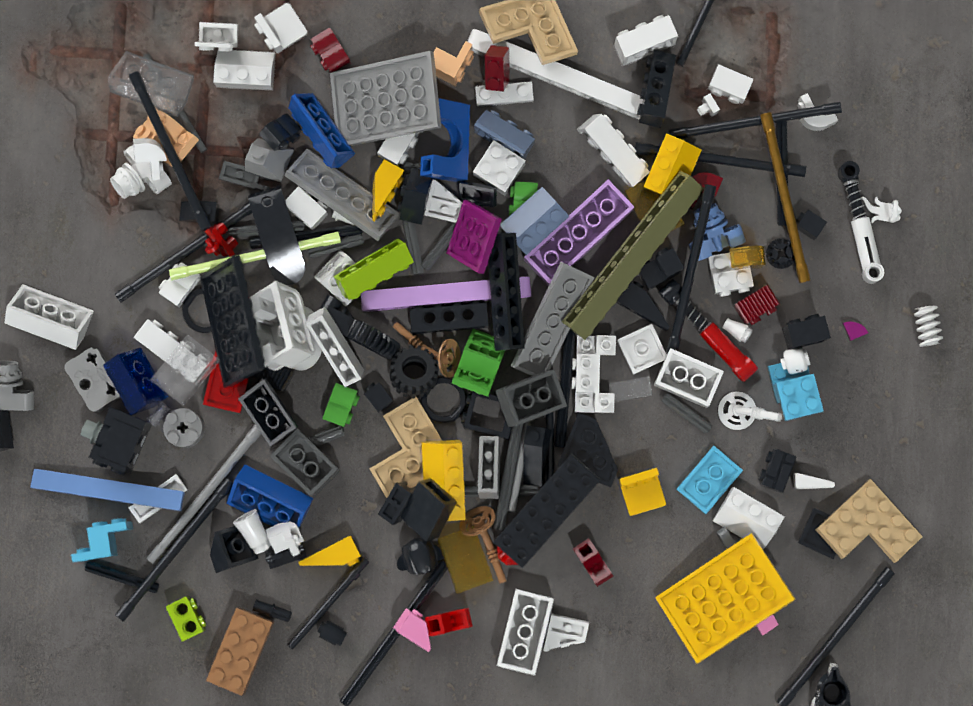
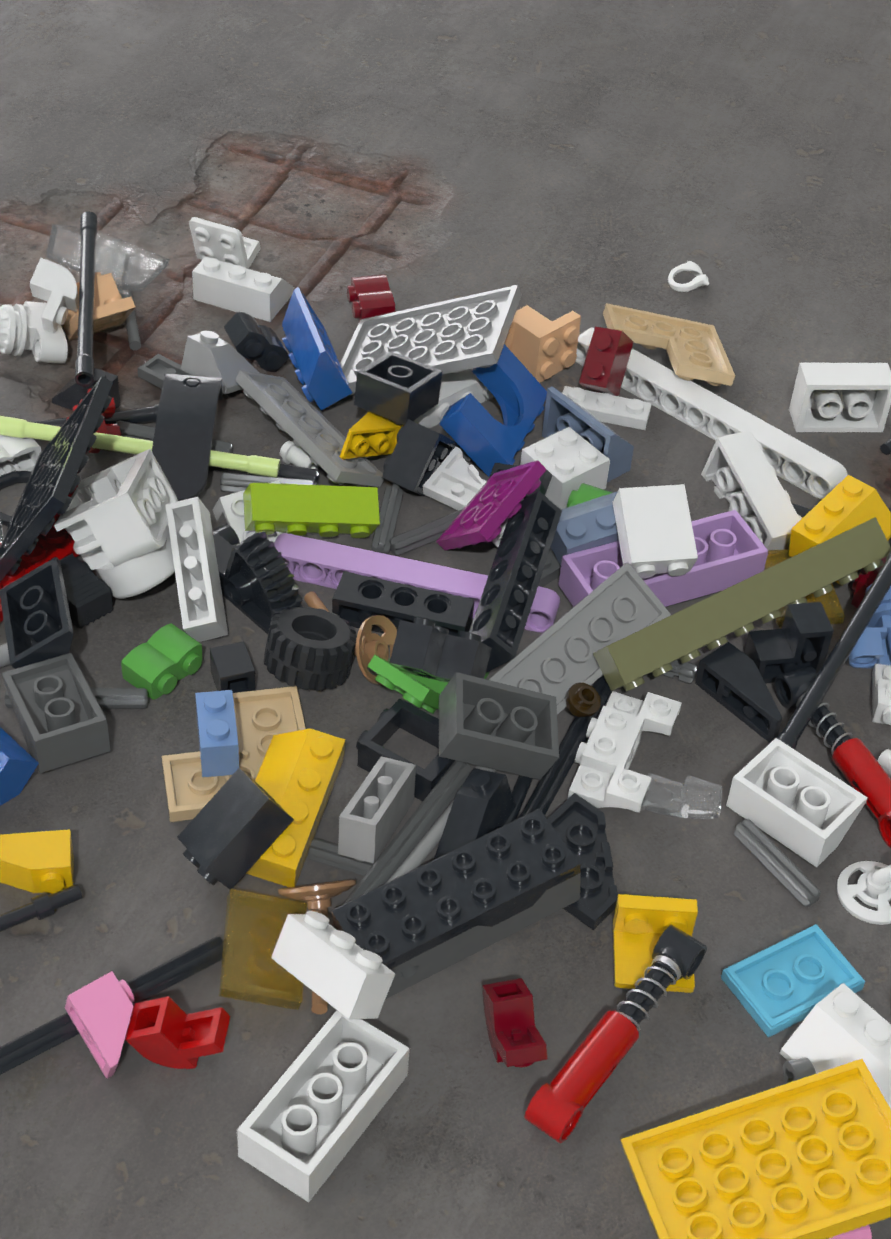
camera: 15 degrees right, 40 degrees down
white bracket [254,3,307,54] -> none
white brick [285,186,328,230] -> none
black hinge [378,482,415,525] -> none
black piece [396,538,446,575] -> none
black piece [421,377,467,423] -> none
white wing [543,613,589,651] -> none
white plate [617,324,667,375] -> none
black brick [637,50,676,128] -> none
none -> medium blue brick [195,690,239,778]
none -> white brick [271,911,395,1019]
none -> black brick [354,351,443,425]
none -> black brick [389,617,492,683]
none -> red piece [524,925,707,1143]
none -> dark brown plate [566,683,601,717]
none -> white brick [613,484,698,579]

